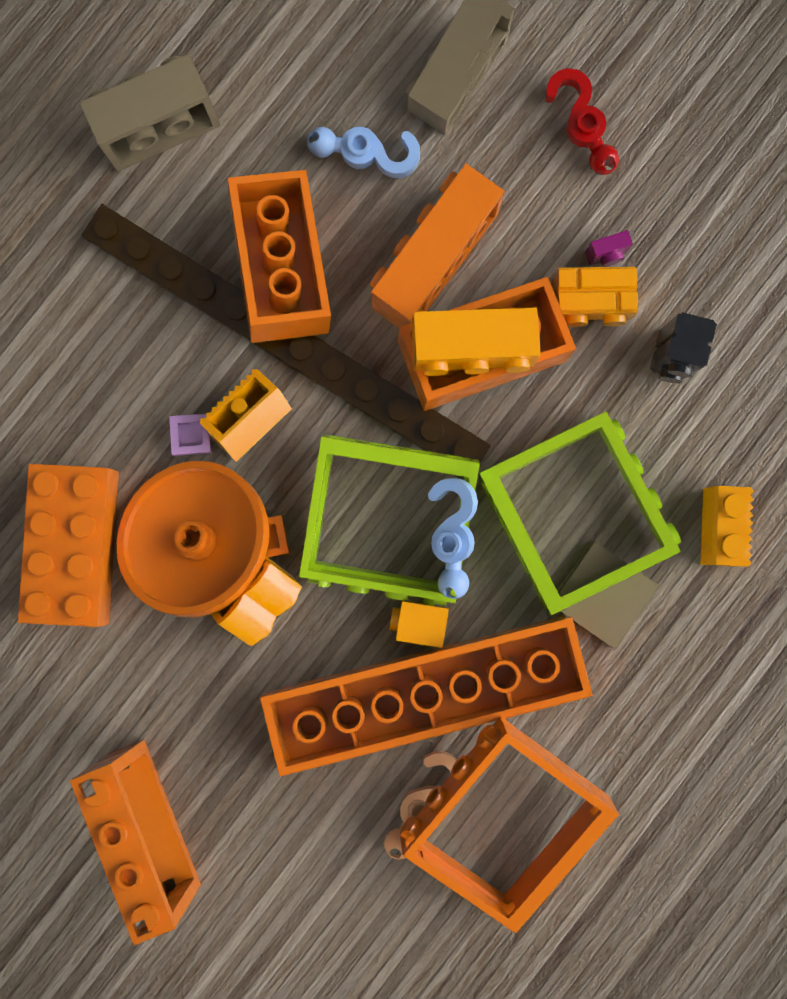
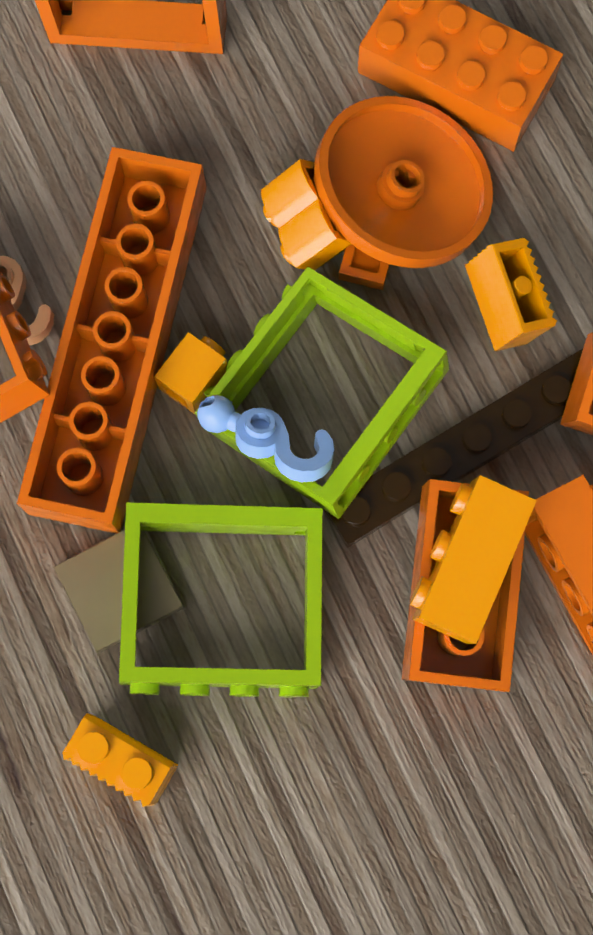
camera: 120 degrees right, 10 degrees down
lavender plate [169,414,213,456] -> none
light orange brick [553,267,638,327] -> none
magenta plate [585,230,633,267] -> none
black brick [650,312,717,384] -> none

